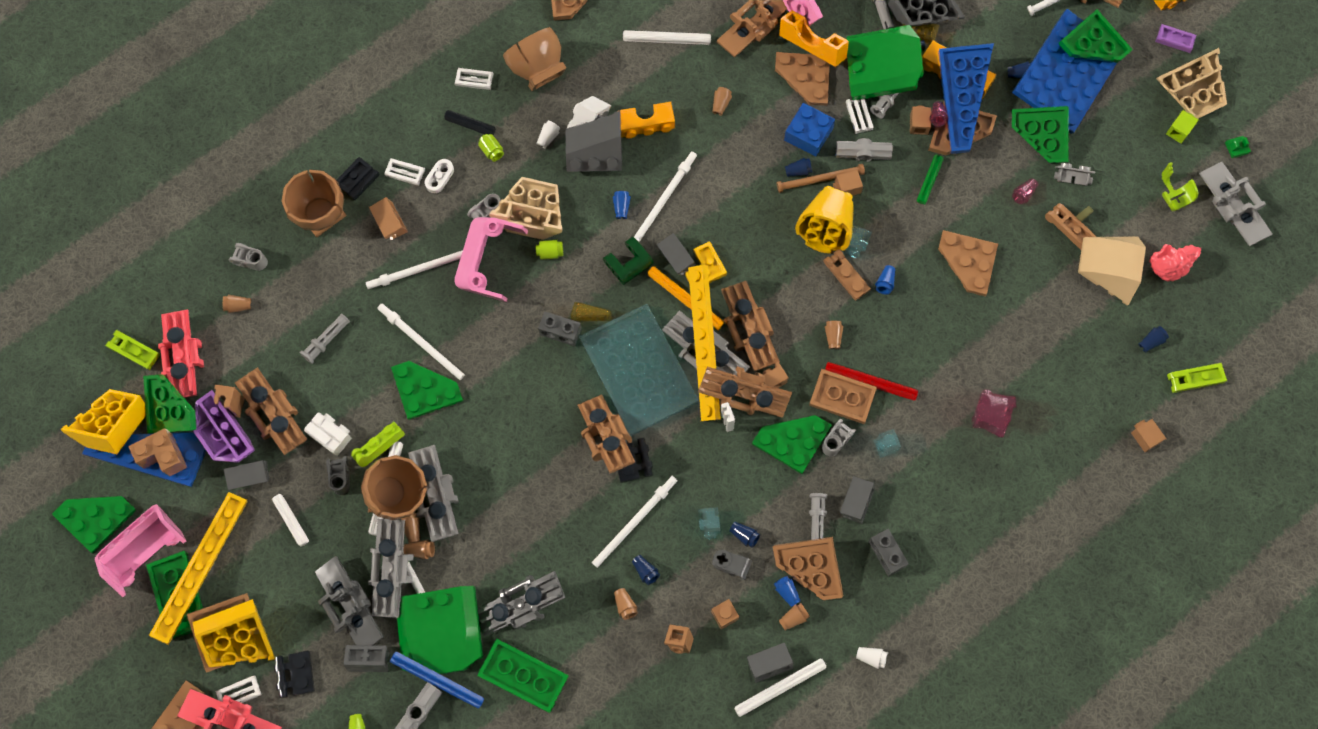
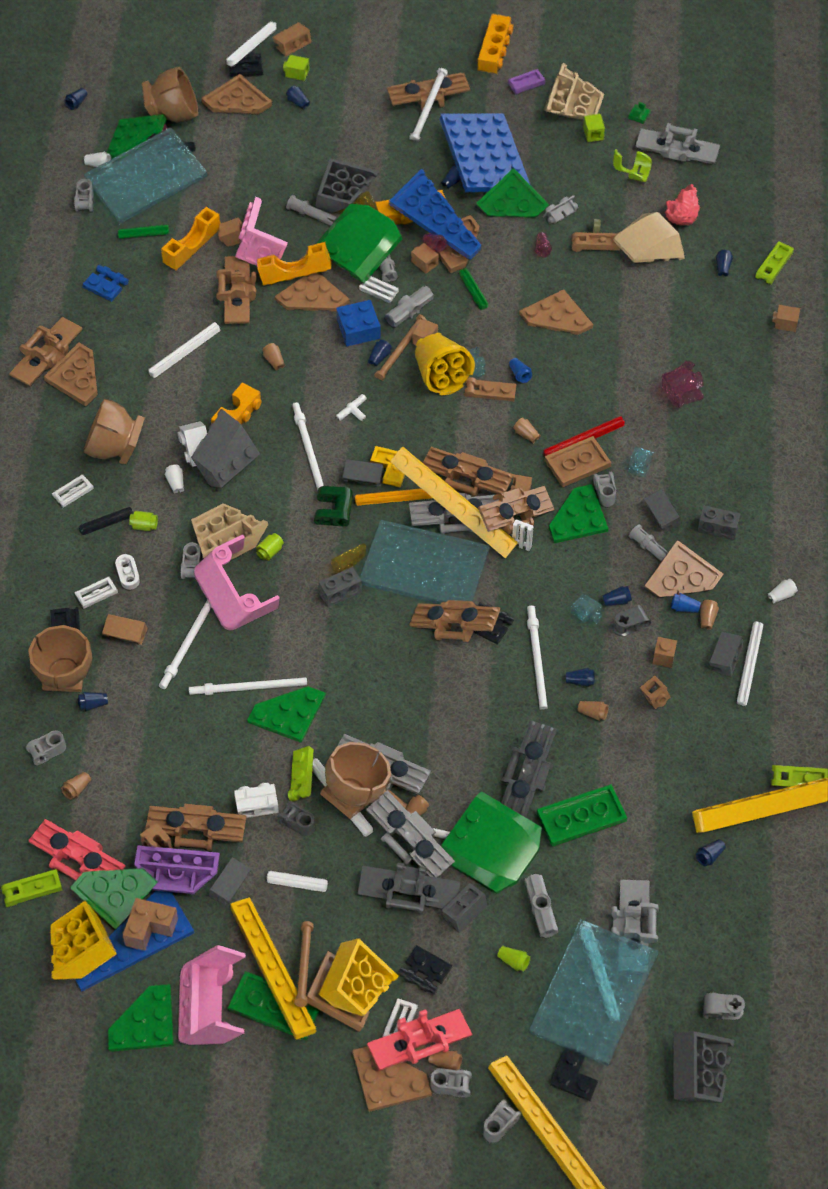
camera: 50 degrees left, 15 degrees down
light grey pin [299,313,350,364] -> none
blue axle [390,652,484,708] -> none
blue cone [612,191,631,219] -> none
green plate [1058,9,1133,63] -> none
none -> dark blue cone [78,692,108,711]
none -> medium nougat bar [295,921,314,1007]
none -> white piece [336,394,366,421]

